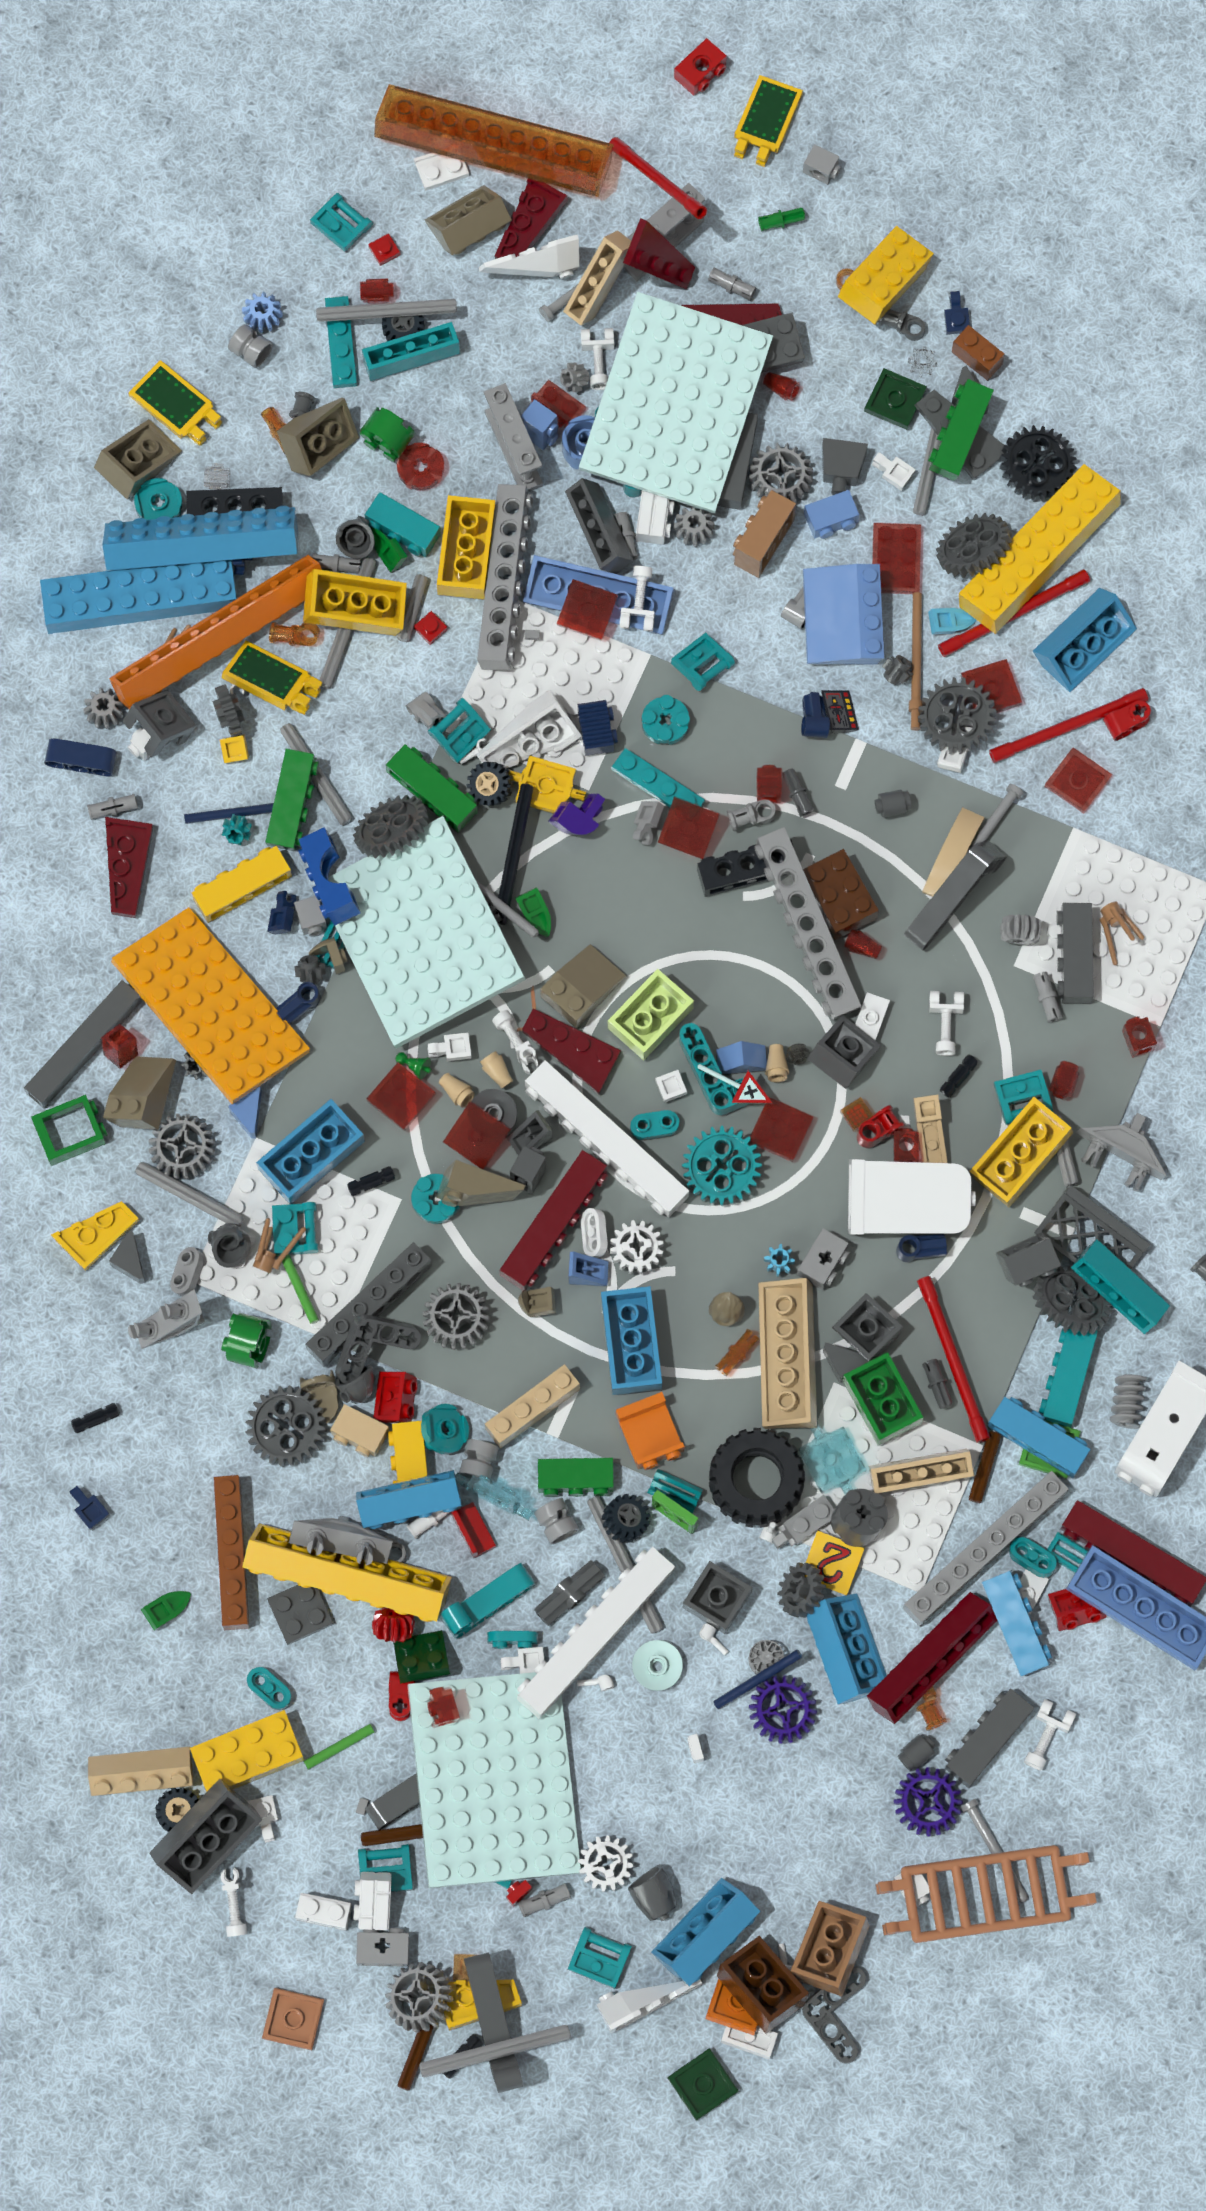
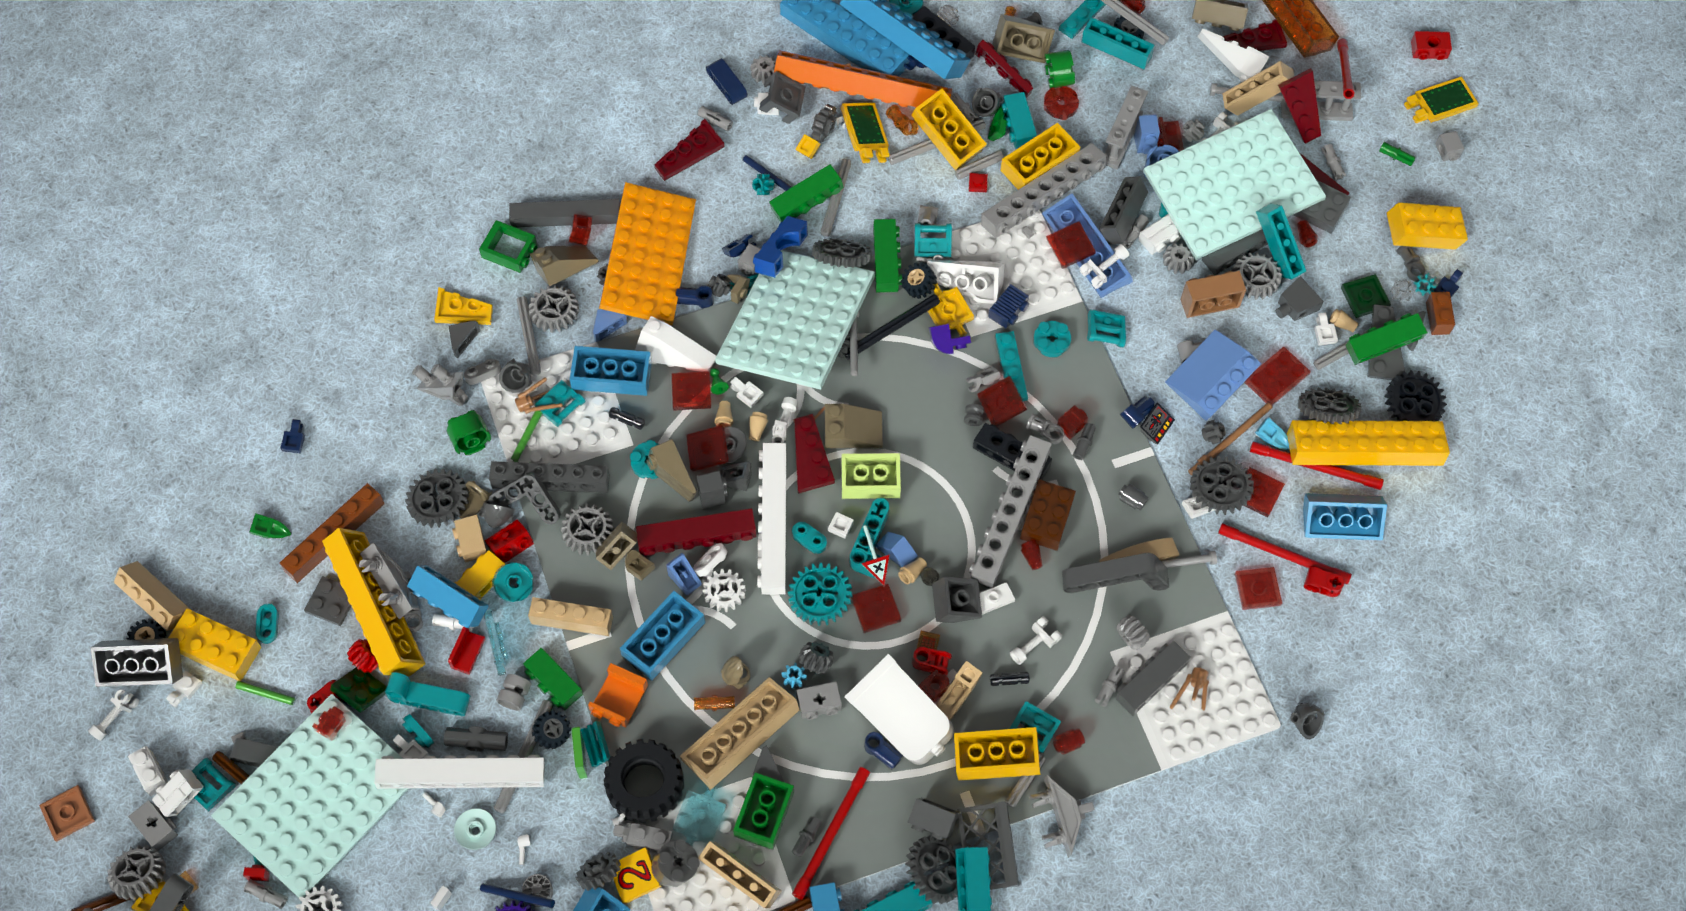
camera: 45 degrees right, 10 degrees down
black axle [71,1403,120,1433] -> none
yellow brick [191,846,292,923] -> none
light grey wheel [459,1439,499,1482] -> none
green plate [515,887,551,937] -> none
dark grey brick [682,1561,752,1634] -> none
medium blue brick [804,490,859,539] -> none
dark grey slope [832,1293,903,1361] -> none
clear red brick [1122,1016,1157,1058] -> none
none -> dark tan brick [596,522,637,570]
none -> white wedge [635,316,716,373]
none -> dark grey gear [799,641,834,674]
none -> dark grey wheel [964,404,984,426]
none -> dark red wing [975,40,1033,98]
none -> teal brick [1256,203,1306,280]
none -> tan cone [1329,309,1358,332]
none -> teal gear [1413,272,1438,296]

